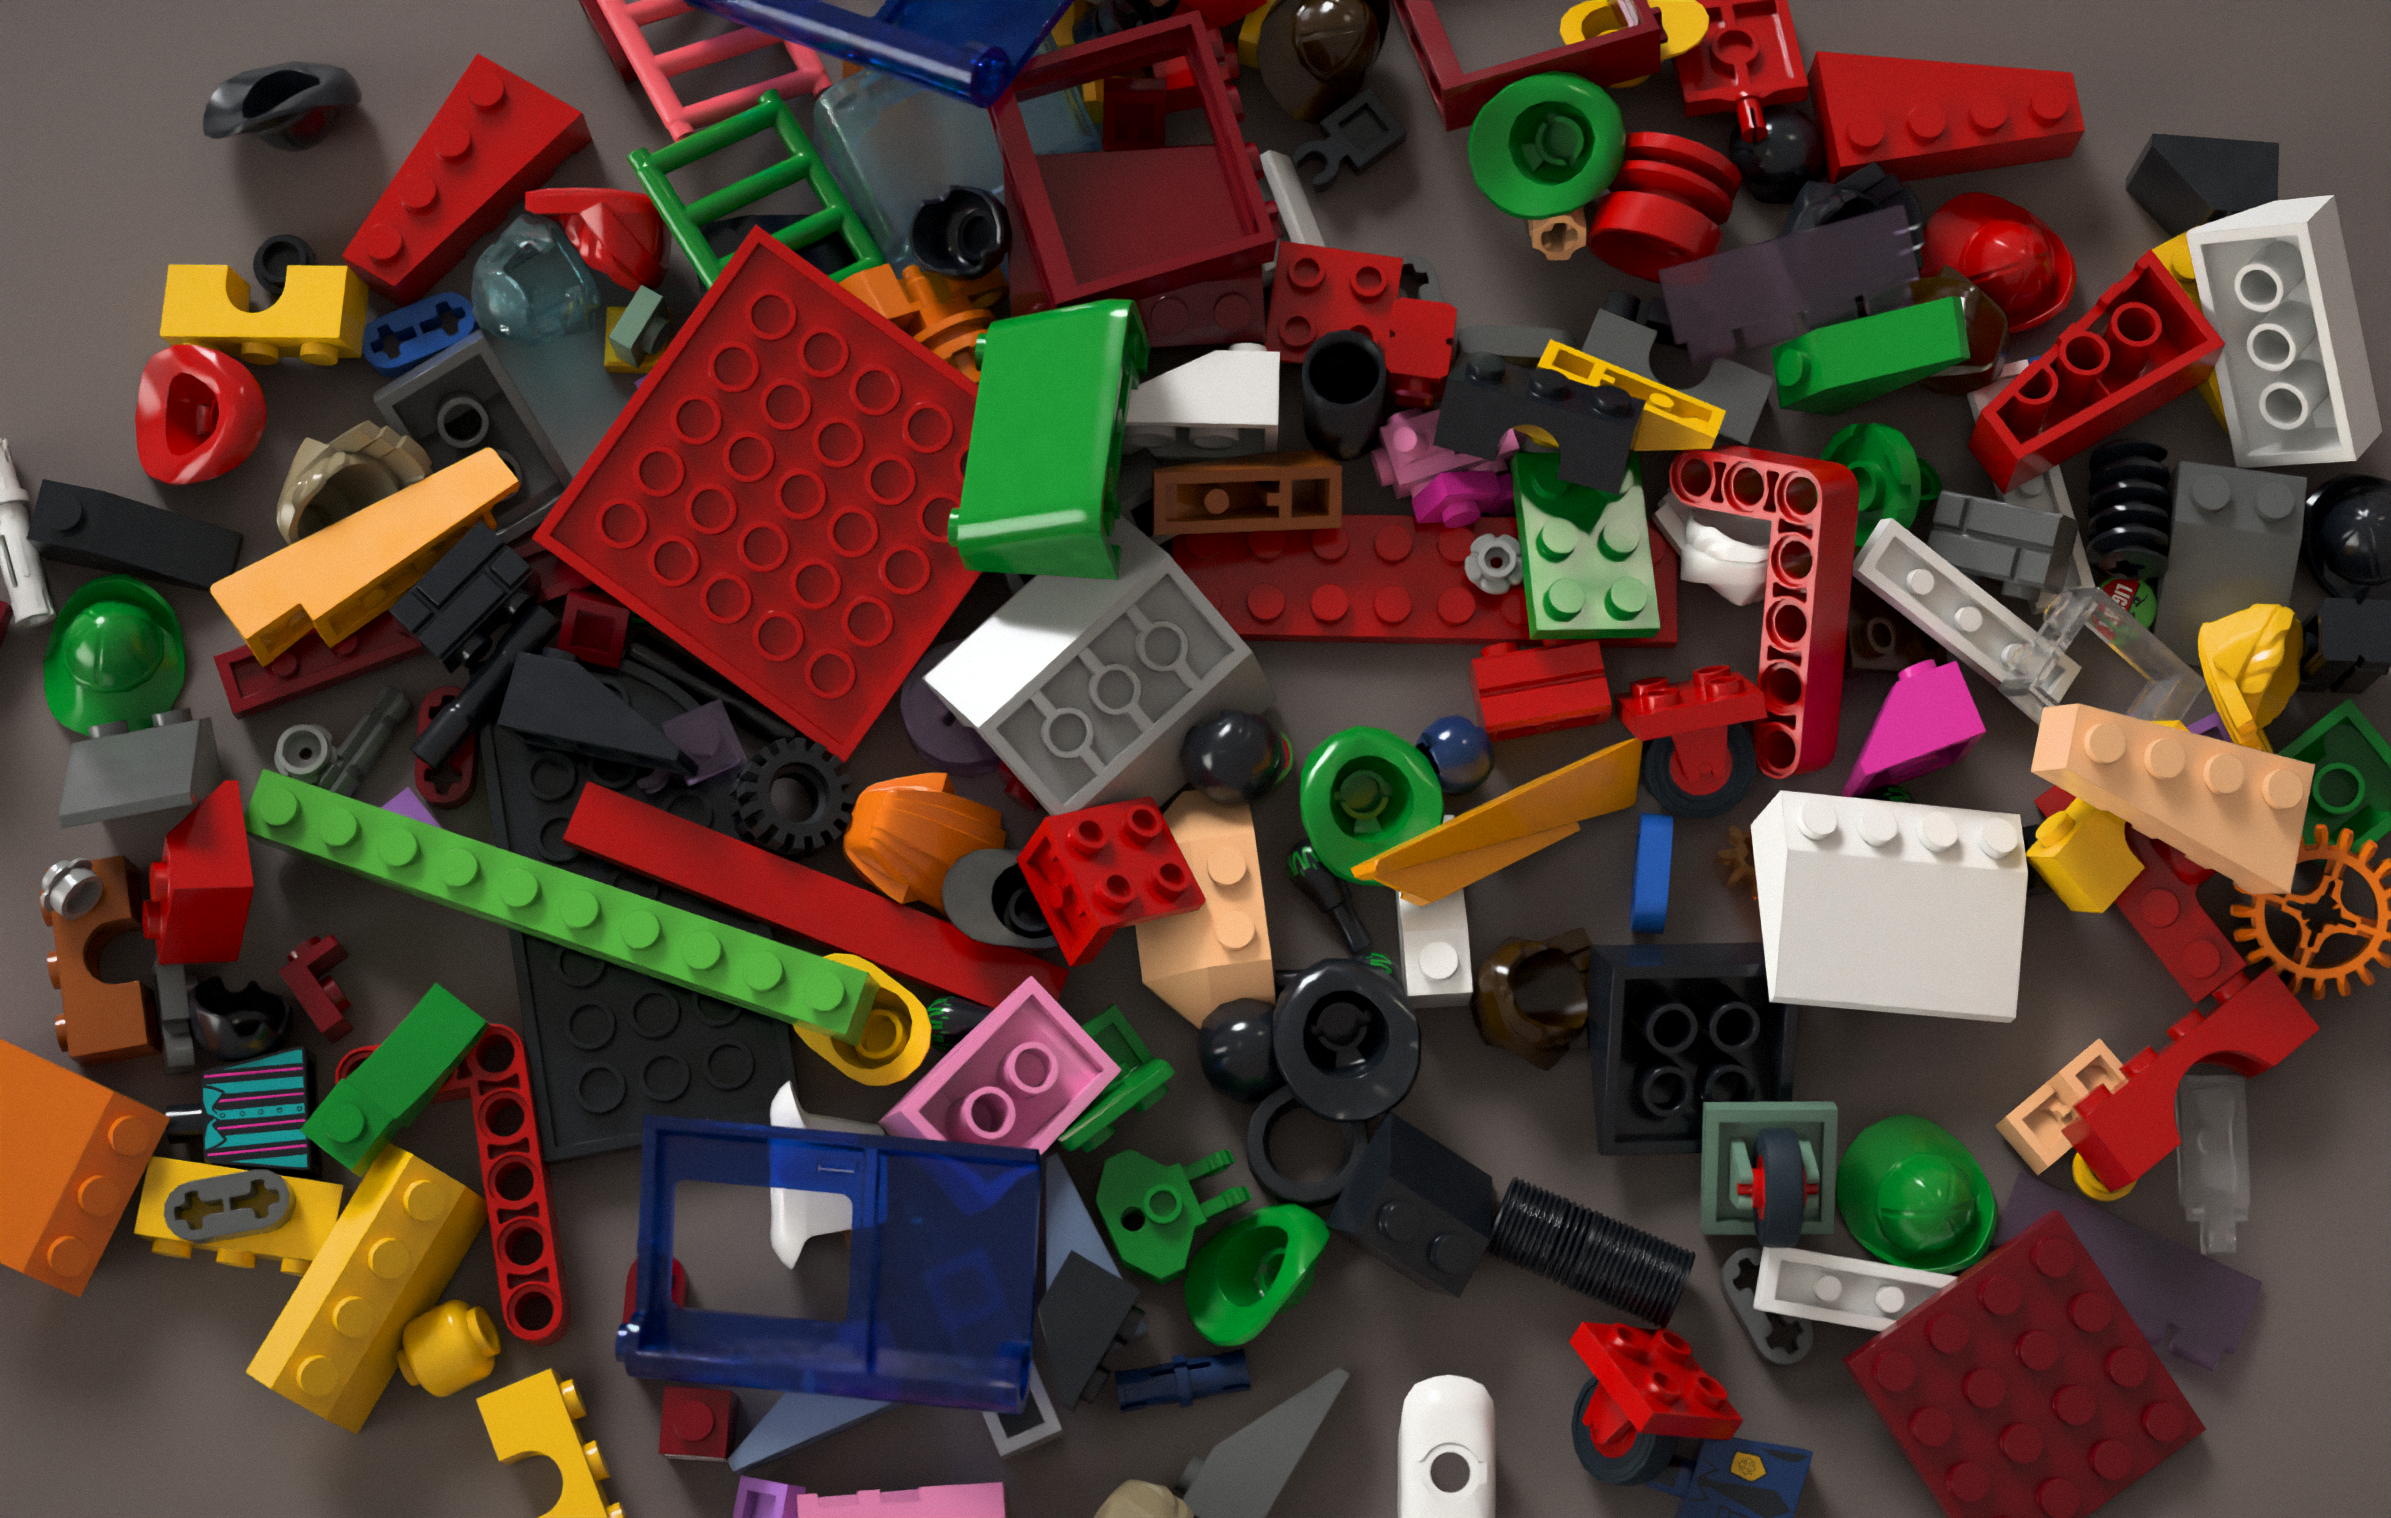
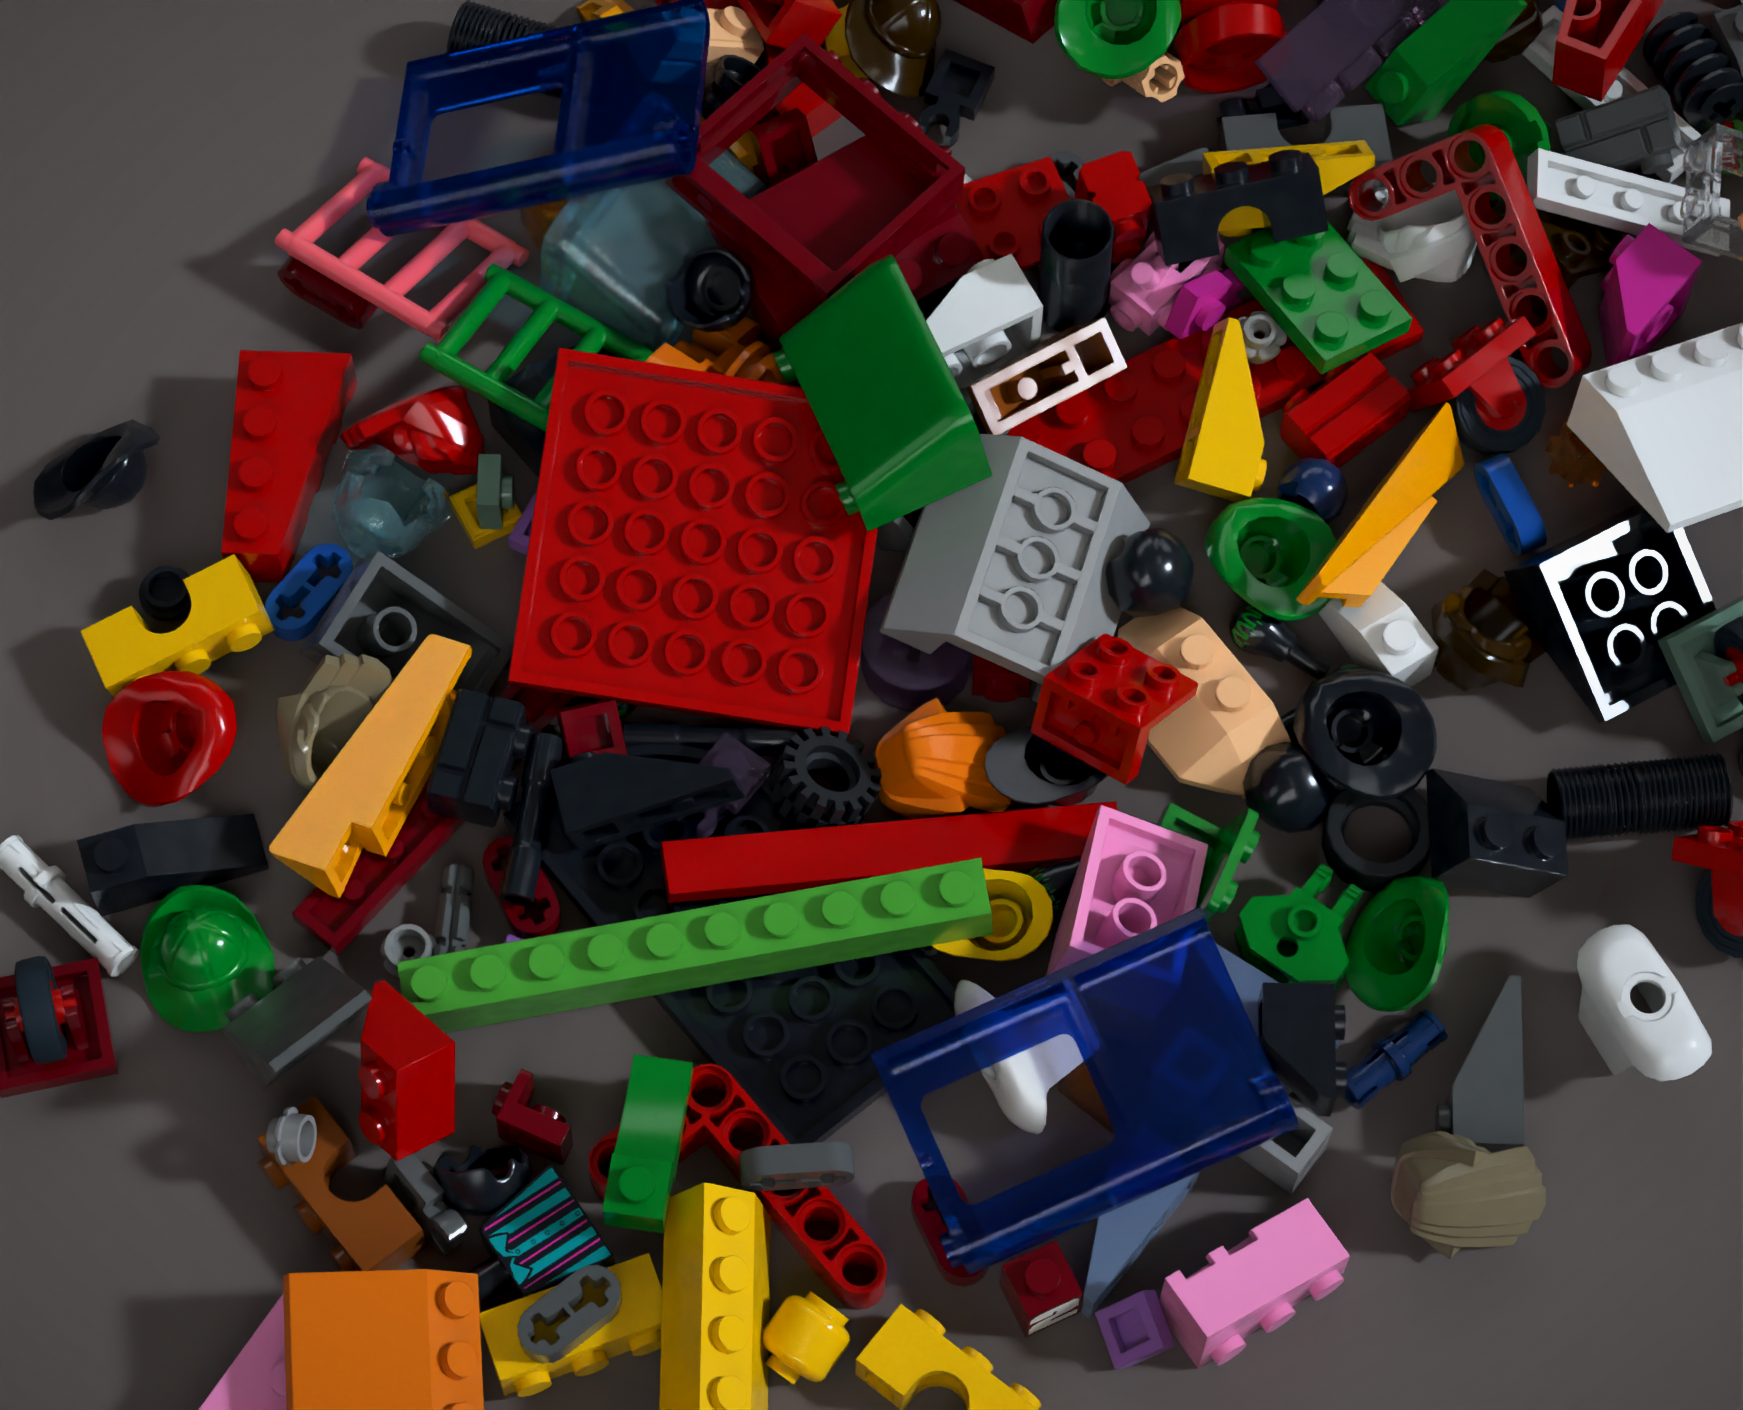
camera: 30 degrees left, 10 degrees down
none -> dark grey beam [739,1142,855,1191]
none -> yellow slope [1174,317,1267,502]

